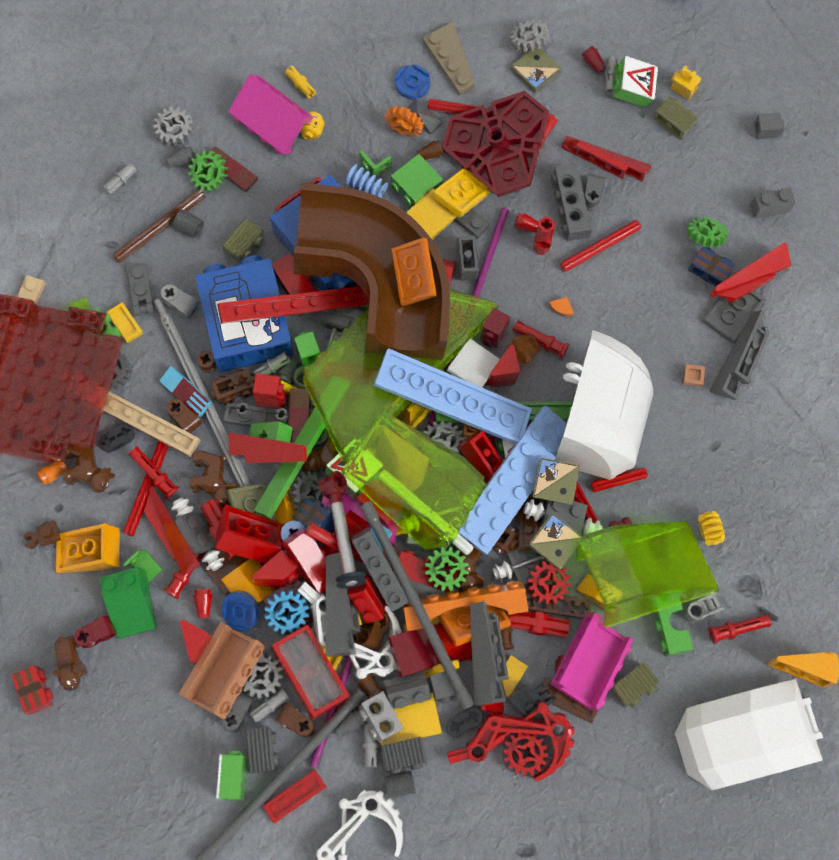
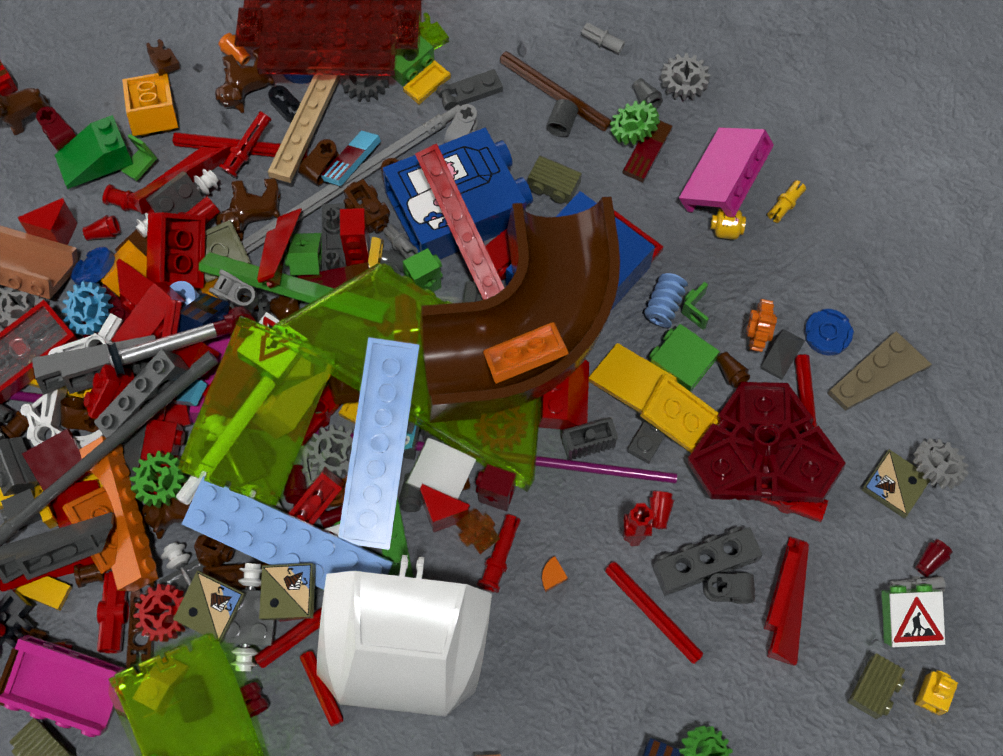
camera: 80 degrees right, 5 degrees down
none -> light grey piece [209,270,259,310]

